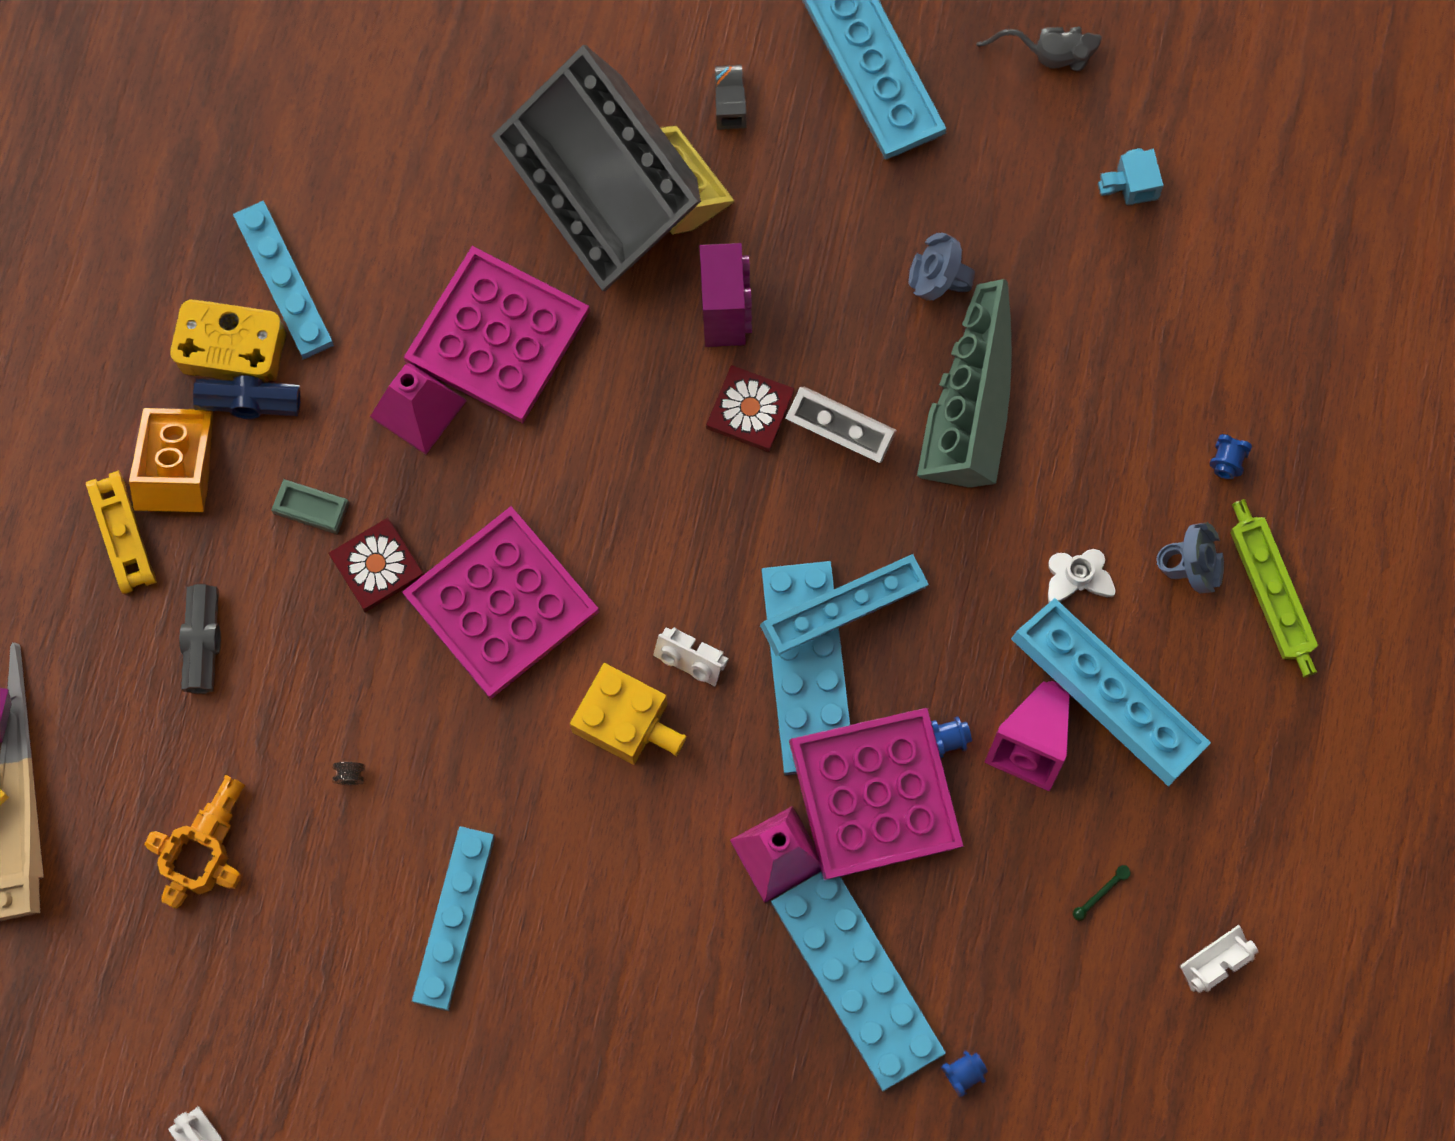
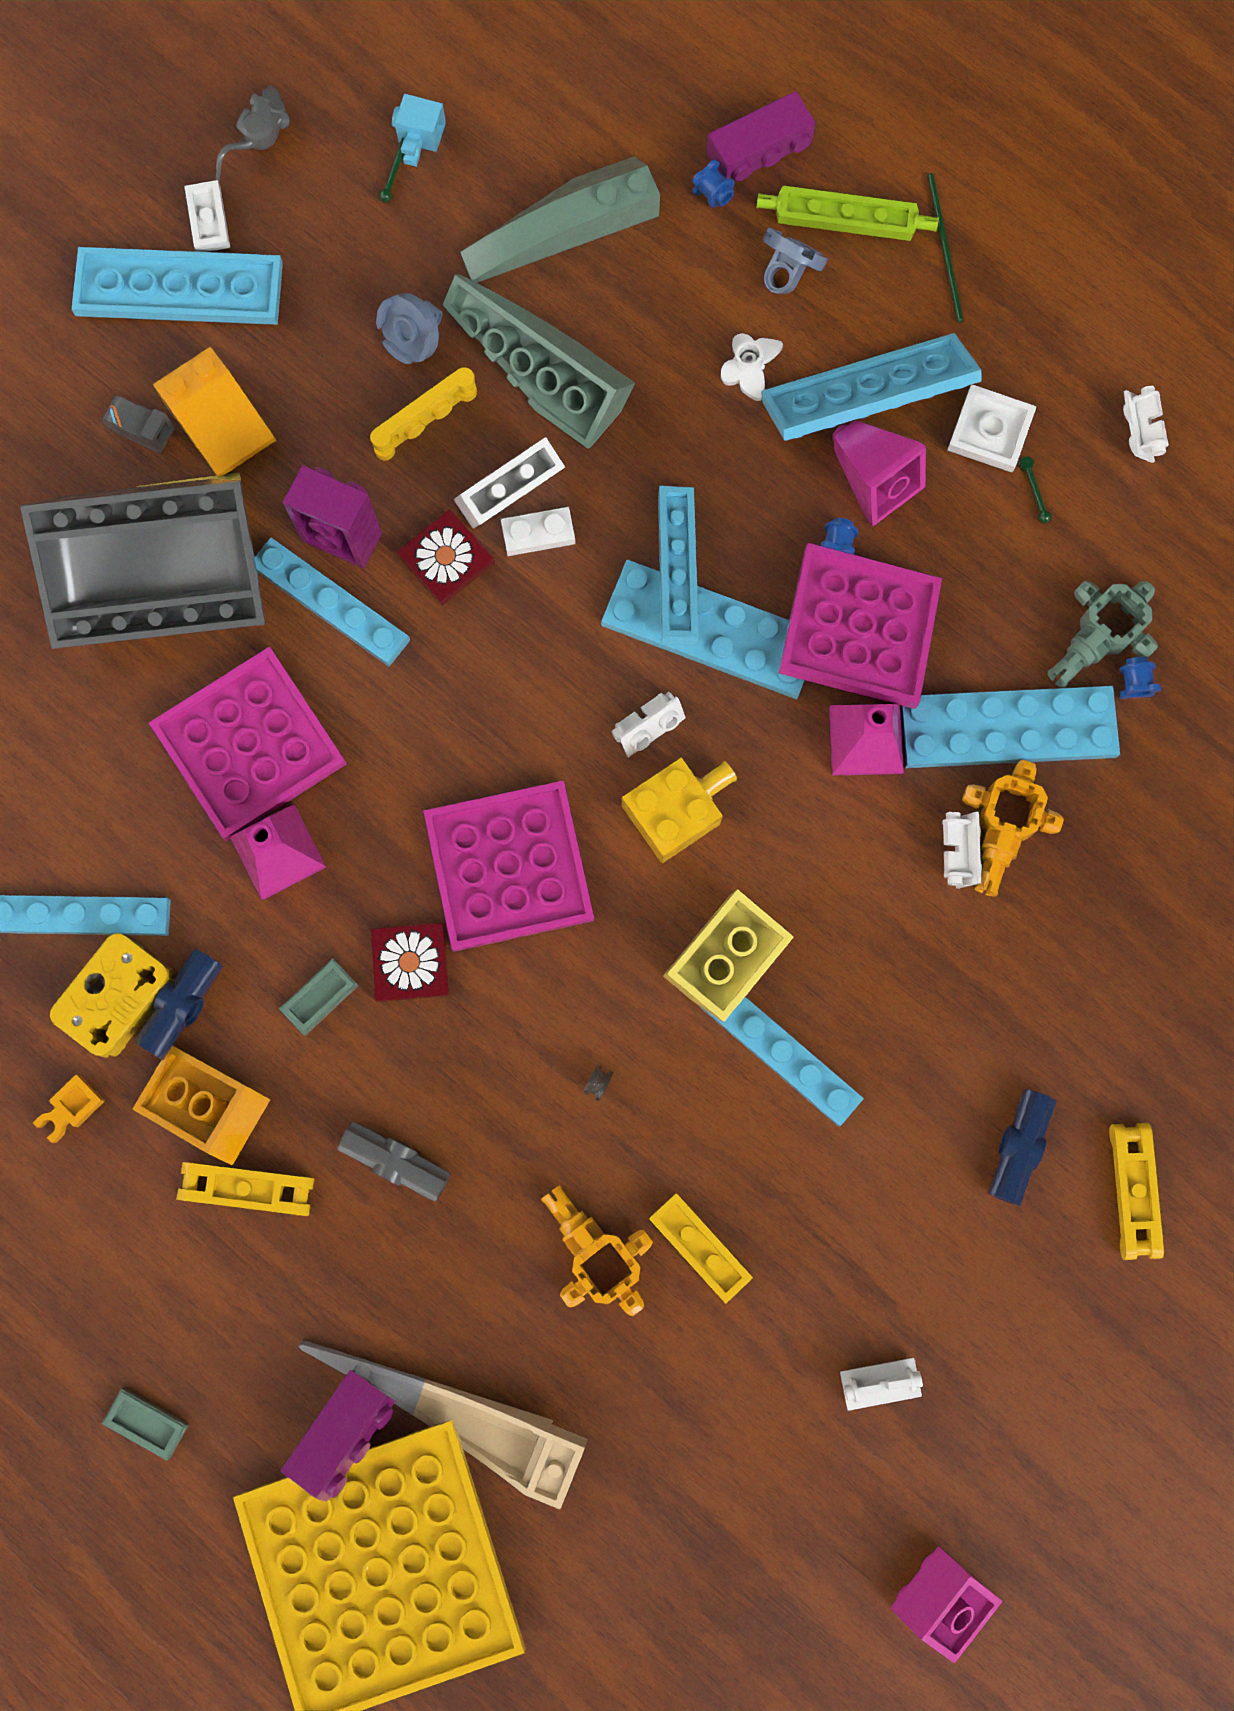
camera: 65 degrees left, 5 degrees up
none -> light orange plate [33,1074,105,1143]
none -> light orange slope [152,347,276,478]
none -> white plate [185,180,230,252]
none -> medium azure plate [254,538,410,667]
none -> yellow plate [370,367,477,461]
none -> dark green hinge [379,138,404,203]
none -> sand green wedge [460,156,660,283]
none -> white plate [501,507,576,556]
none -> yellow plate [649,1193,753,1304]
none -> light yellow slope [663,889,794,1022]
none -> magenta brick [706,91,816,181]
none -> dark green piece [927,173,964,323]
none -> white hinge [942,812,982,888]
none -> white plate [947,384,1037,472]
none -> light orange piece [962,760,1064,897]
none -> sand green piece [1047,580,1158,688]

